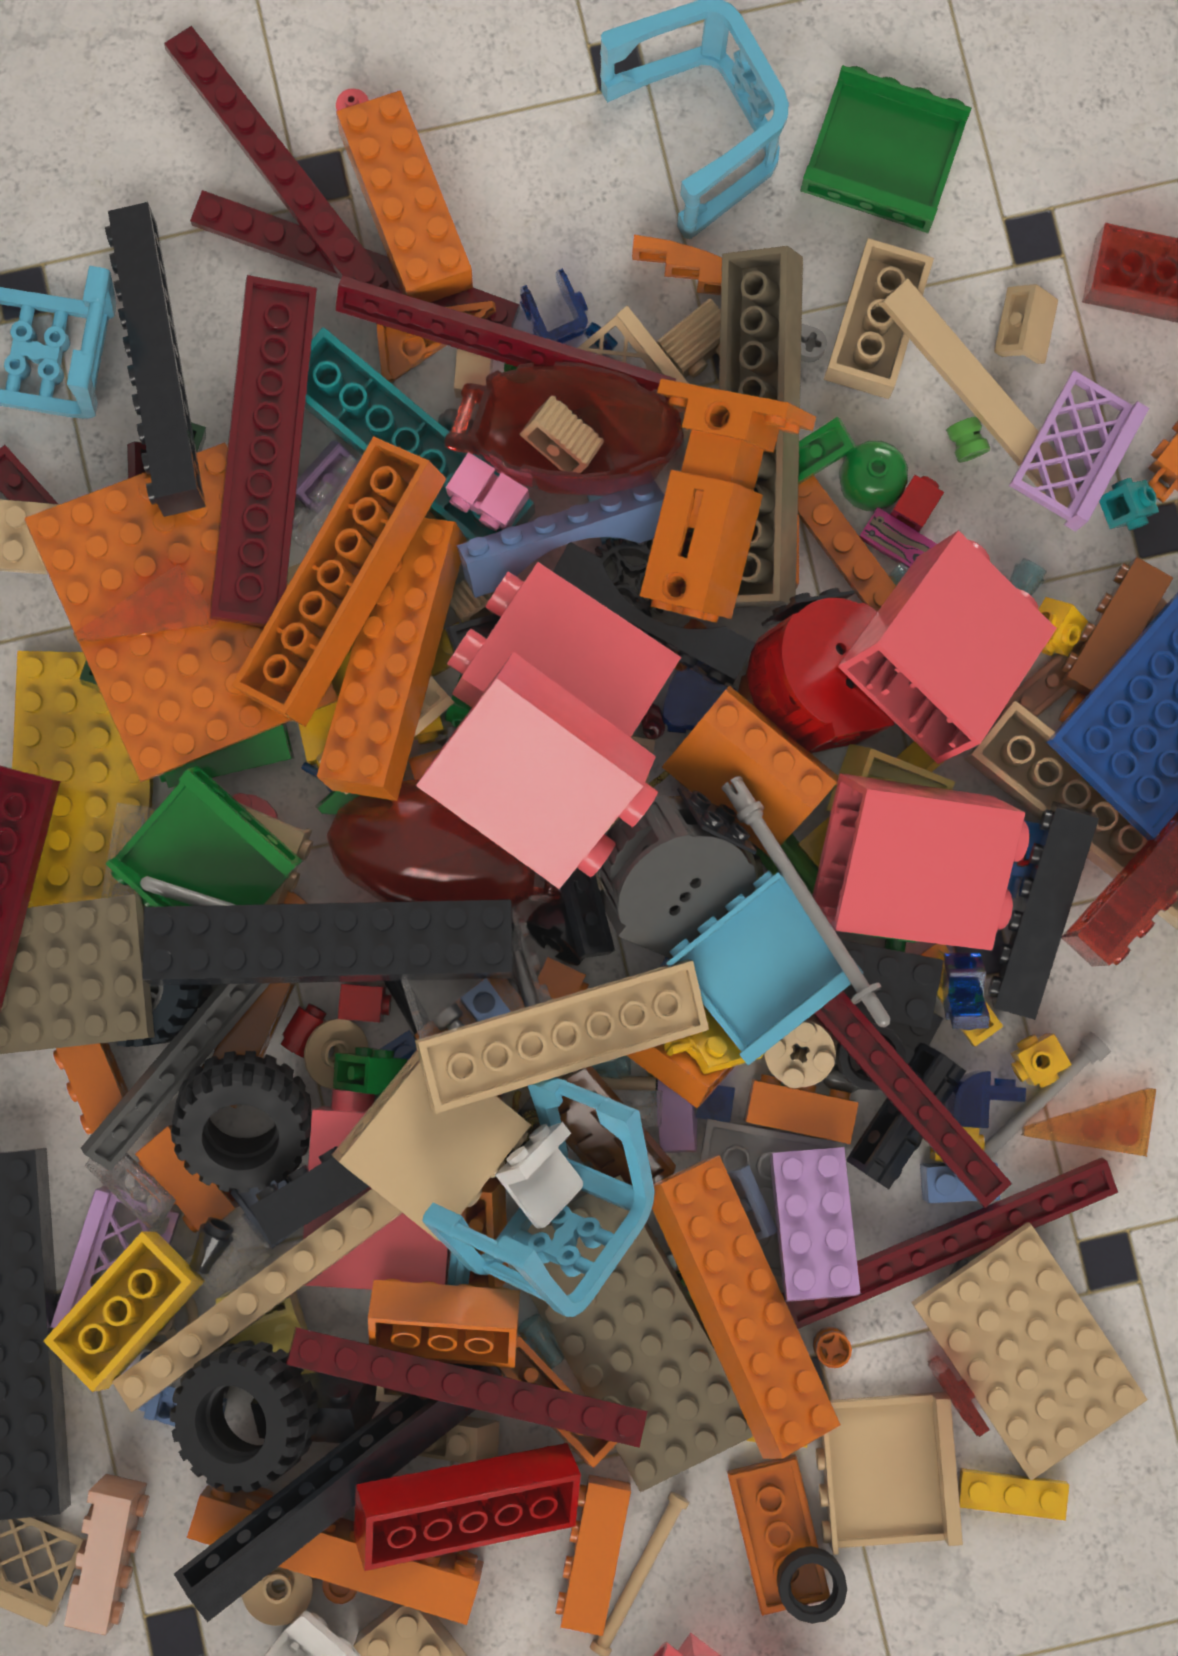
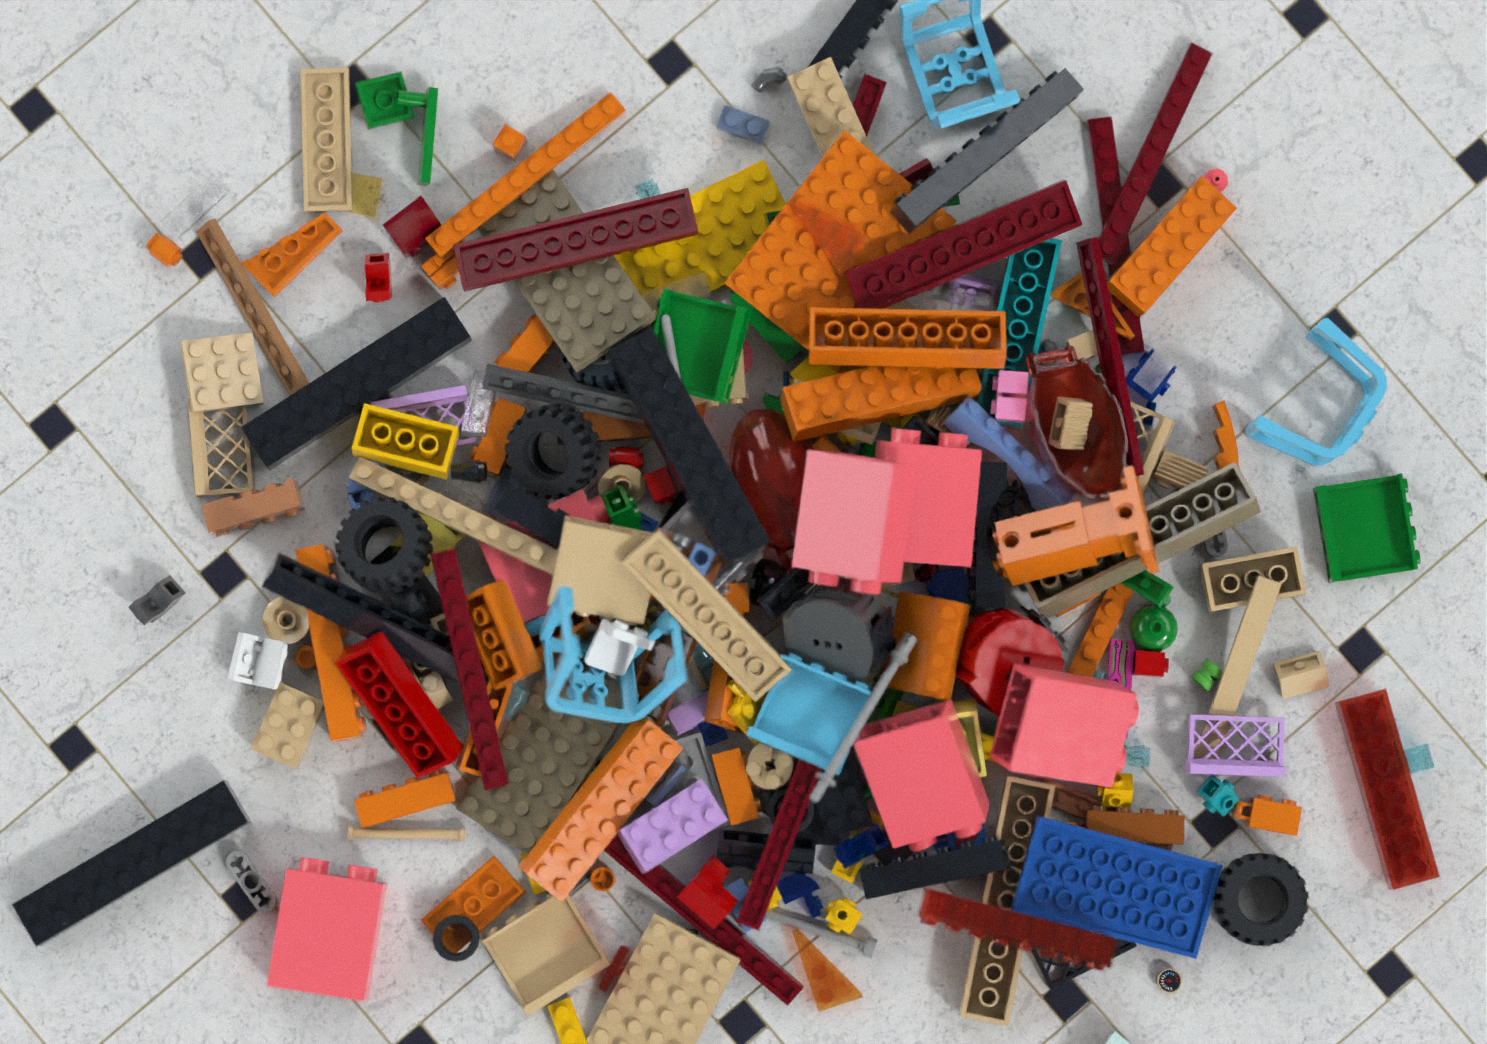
camera: 55 degrees right, 0 degrees up
none -> red brick [677,855,739,929]

